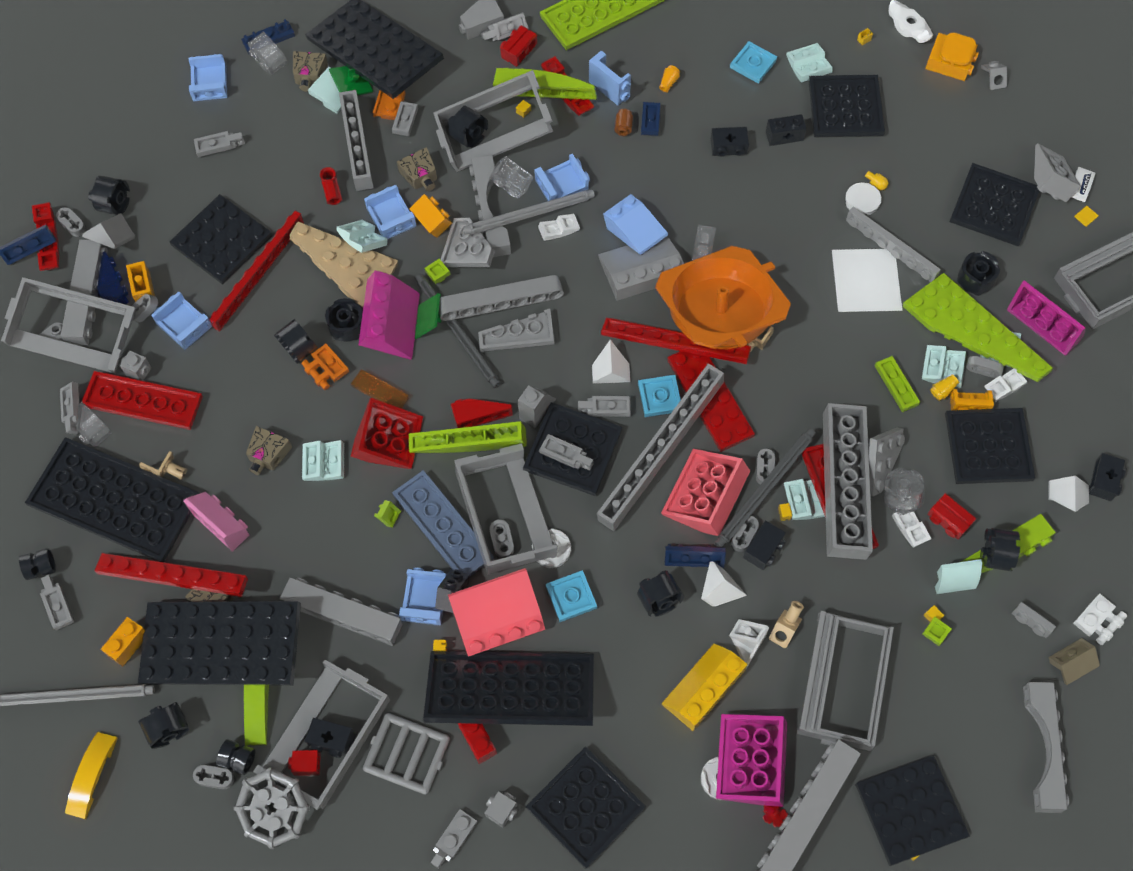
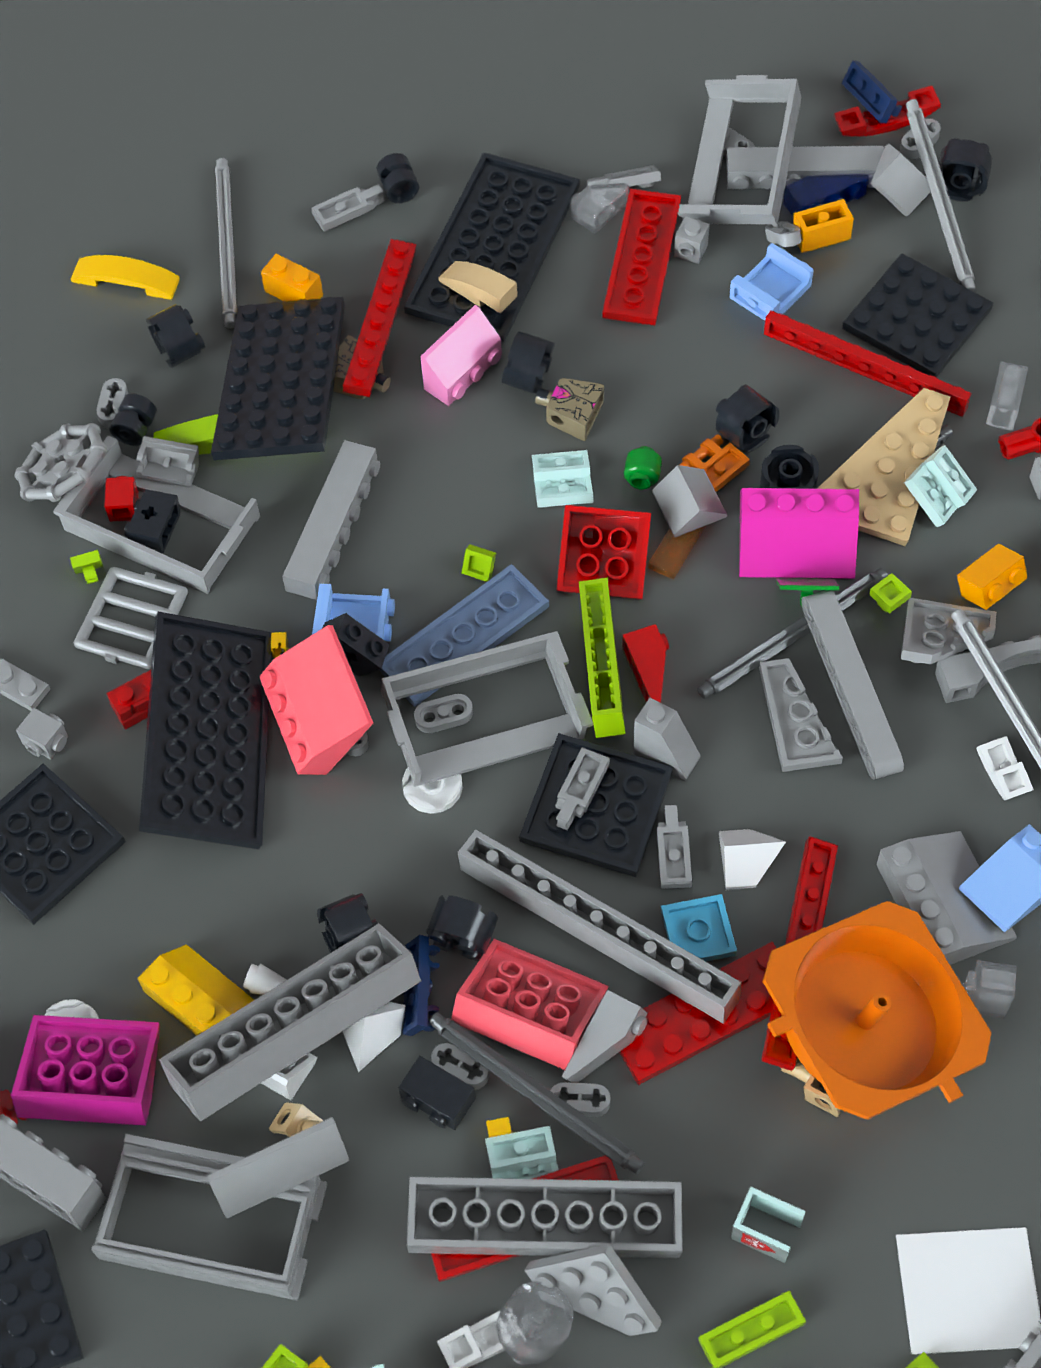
camera: 90 degrees right, 5 degrees down
tan bracket [139,451,187,480] -> none
light blue panel [364,185,416,239] -> none
medium azure plate [545,570,597,622] -> none
none -> lime tile [70,550,104,584]
none -> light grey hinge [136,436,199,487]
none -> light grey brick [159,924,421,1121]
none -> light grey slope [207,1117,350,1219]
none -> white cone [243,963,287,995]
none -> black brick [426,895,498,961]
none -> tan slope [438,261,517,313]
none -> black brick [502,331,555,394]
none -> light grey slope [562,990,648,1083]
none -> green head [623,446,662,490]
none -> light grey slope [652,465,727,538]
none -> light aqua piece [731,1187,805,1263]
none -> light grey piece [906,99,976,291]
none -> clear brick [986,361,1028,430]

